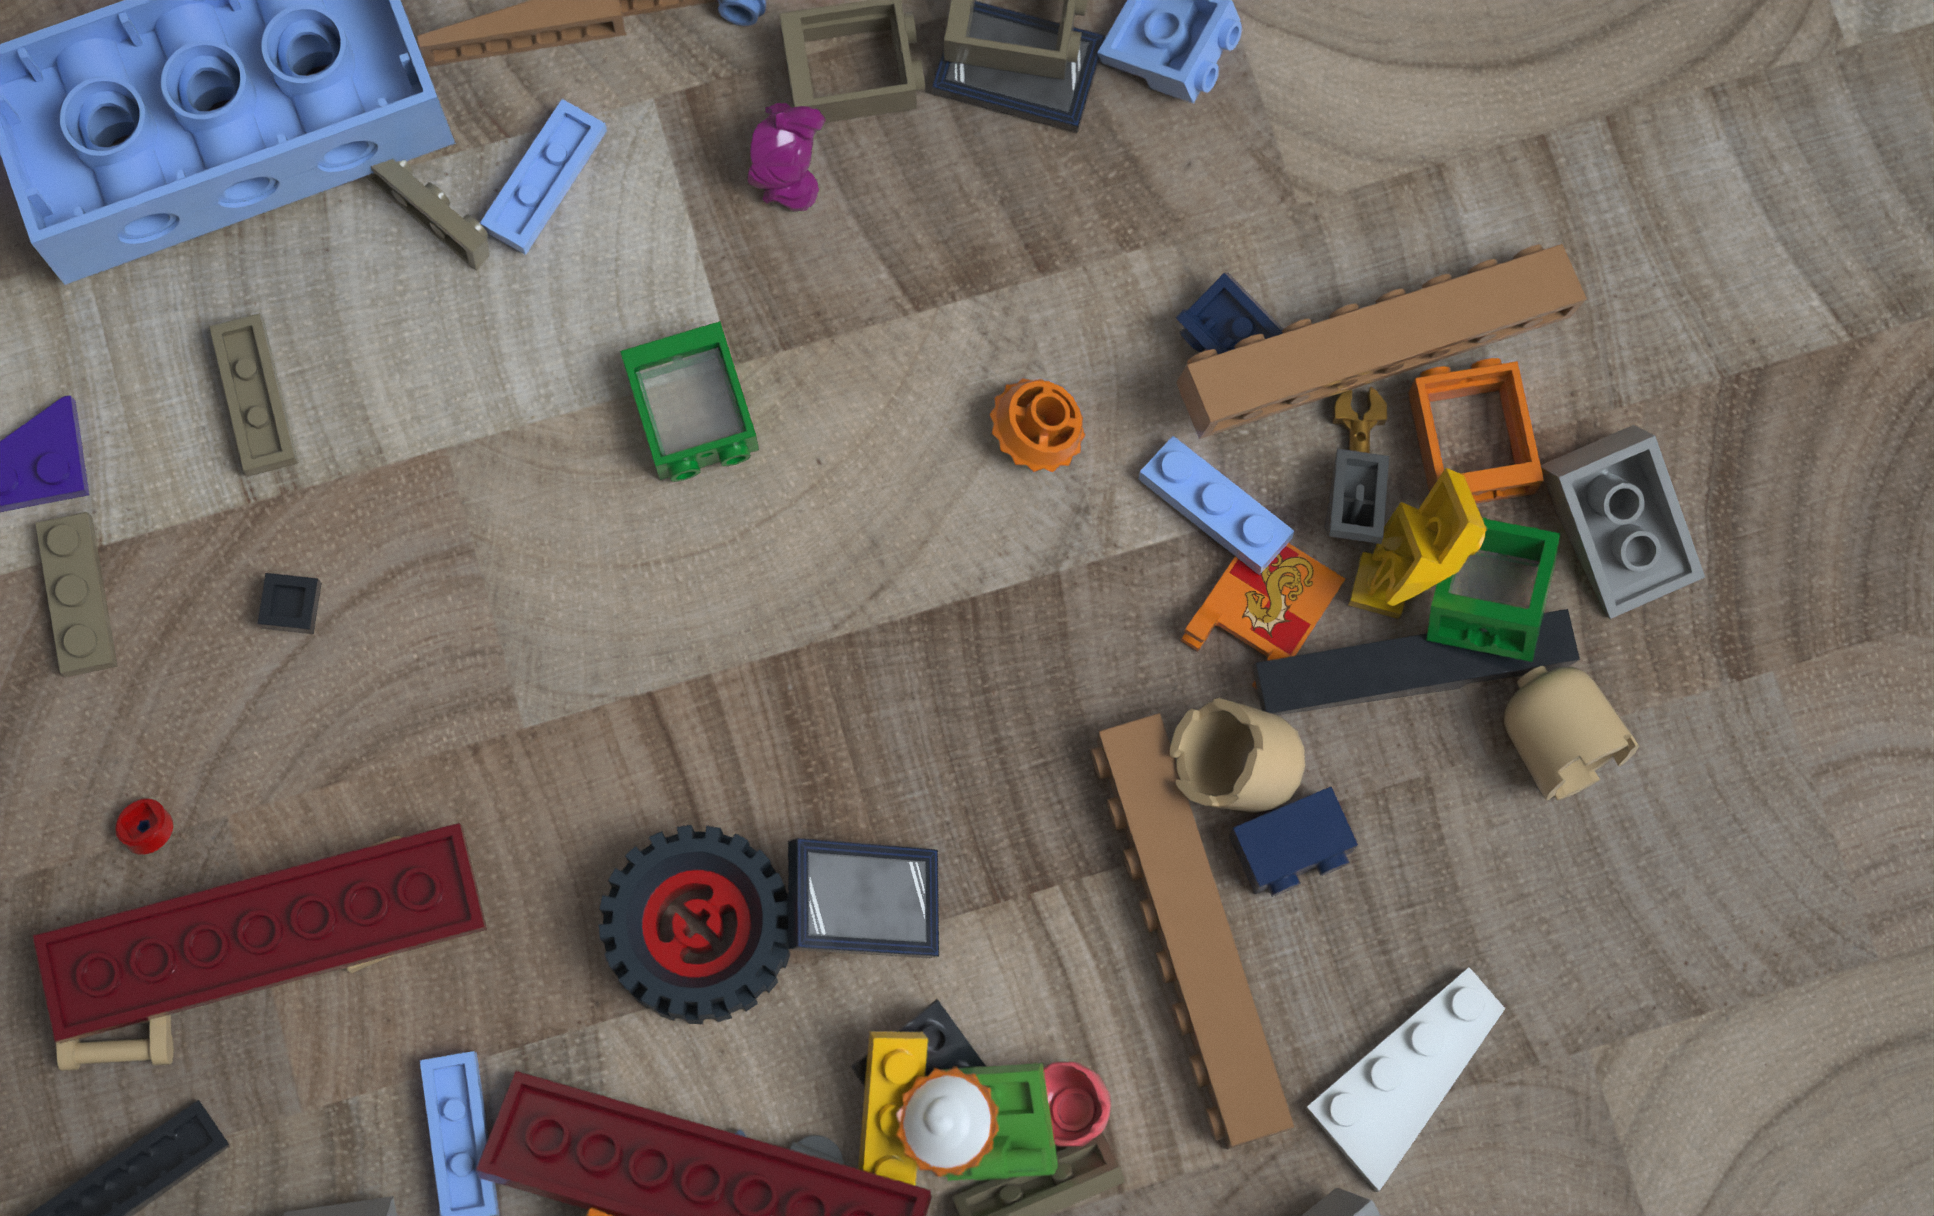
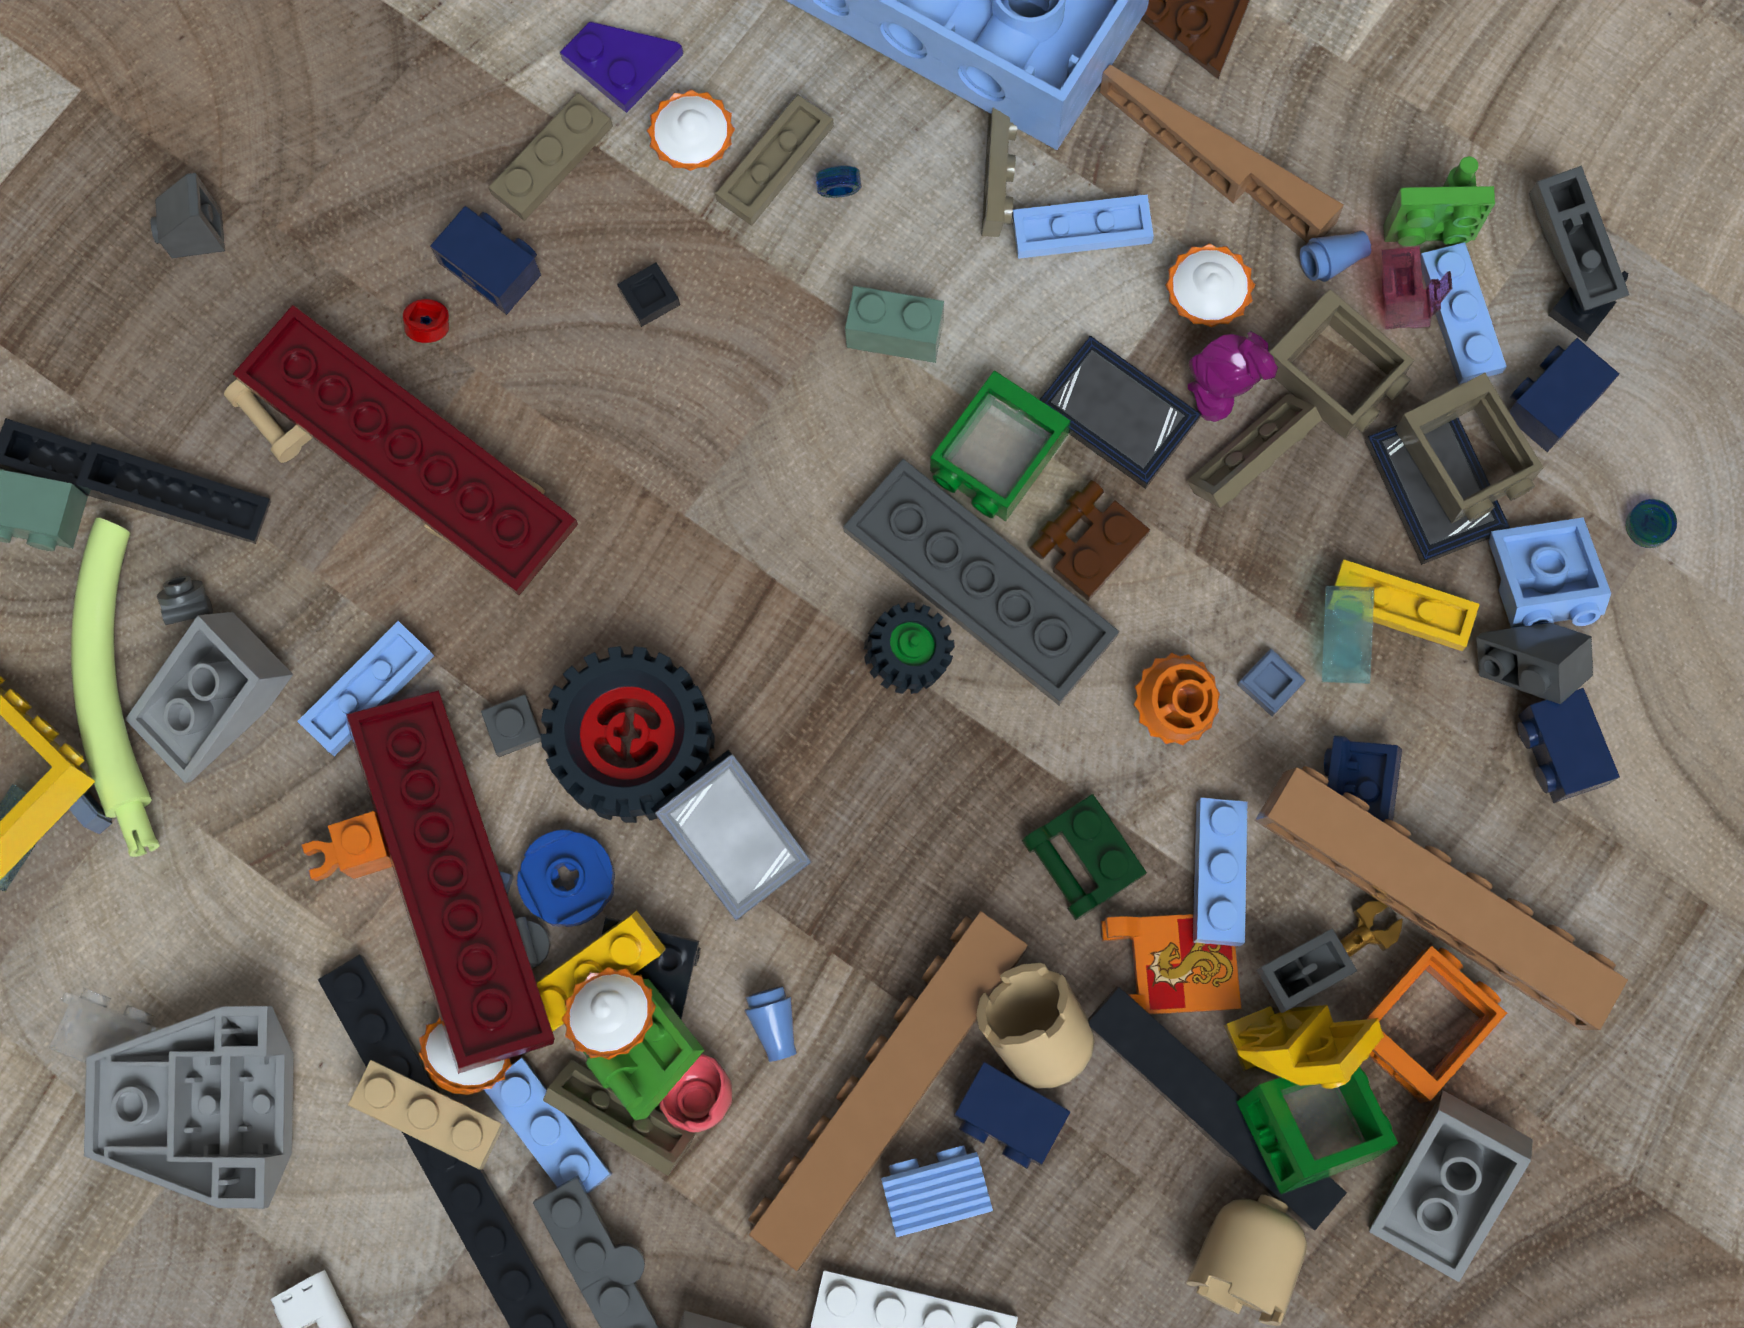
camera: 60 degrees right, 0 degrees up
none -> dark blue brick [430,206,541,315]
none -> dark grey plate [481,694,541,757]
none -> blue plate [517,830,615,927]
none -> white piece [647,89,735,171]
none -> medium blue cone [744,986,797,1062]
none -> clear blue tile [815,166,862,198]
none -> dark grey plate [843,459,1119,706]
none -> sand green brick [845,286,944,363]
none -> black wheel [864,602,955,694]
none -> light blue brick [881,1145,993,1237]
none -> dark green plate [1022,794,1147,921]
none -> reddish brown plate [1029,480,1150,601]
none -> tile [1040,336,1201,489]
none -> white piece [1165,243,1256,328]
none -> dark tan plate [1187,394,1322,508]
none -> sand blue tile [1238,649,1306,717]
none -> clear light blue plate [1322,586,1374,684]
none -> yellow plate [1327,560,1479,651]
none -> dark grey slope [1476,623,1593,704]
none -> dark blue brick [1518,688,1620,803]

